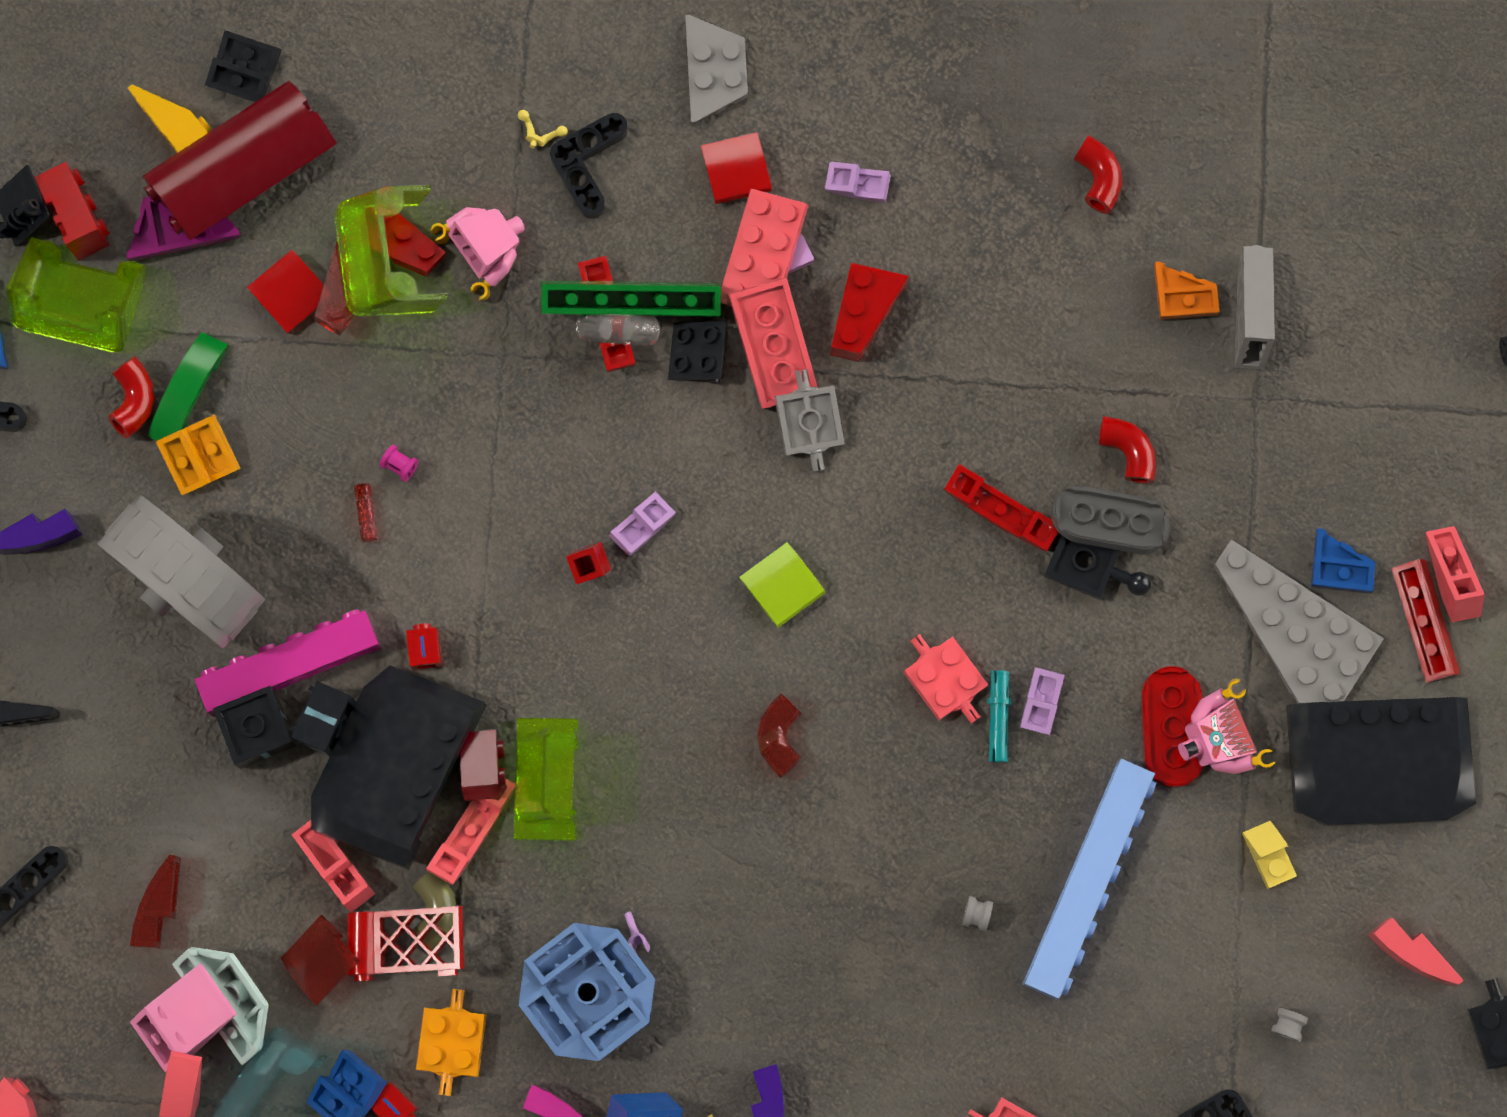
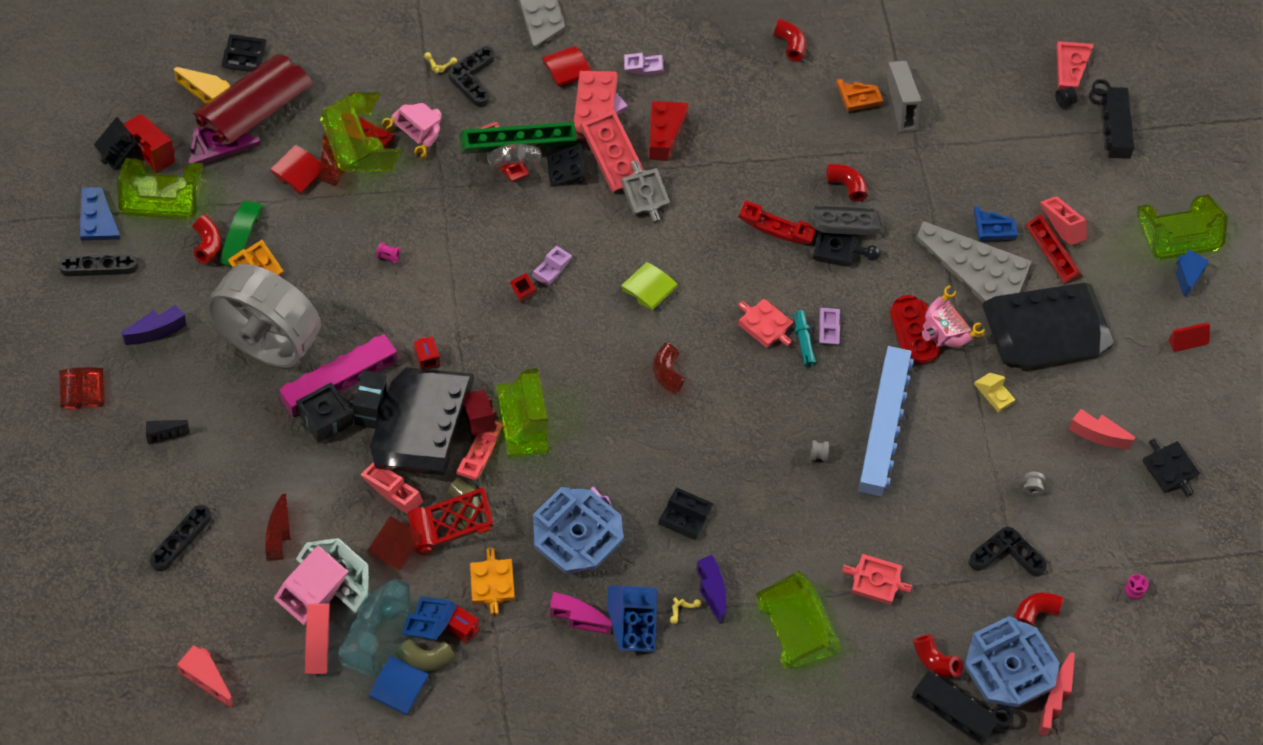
camera: 15 degrees left, 20 degrees down
clear red axle [354,483,378,542] -> none
none -> black slope [658,487,714,541]

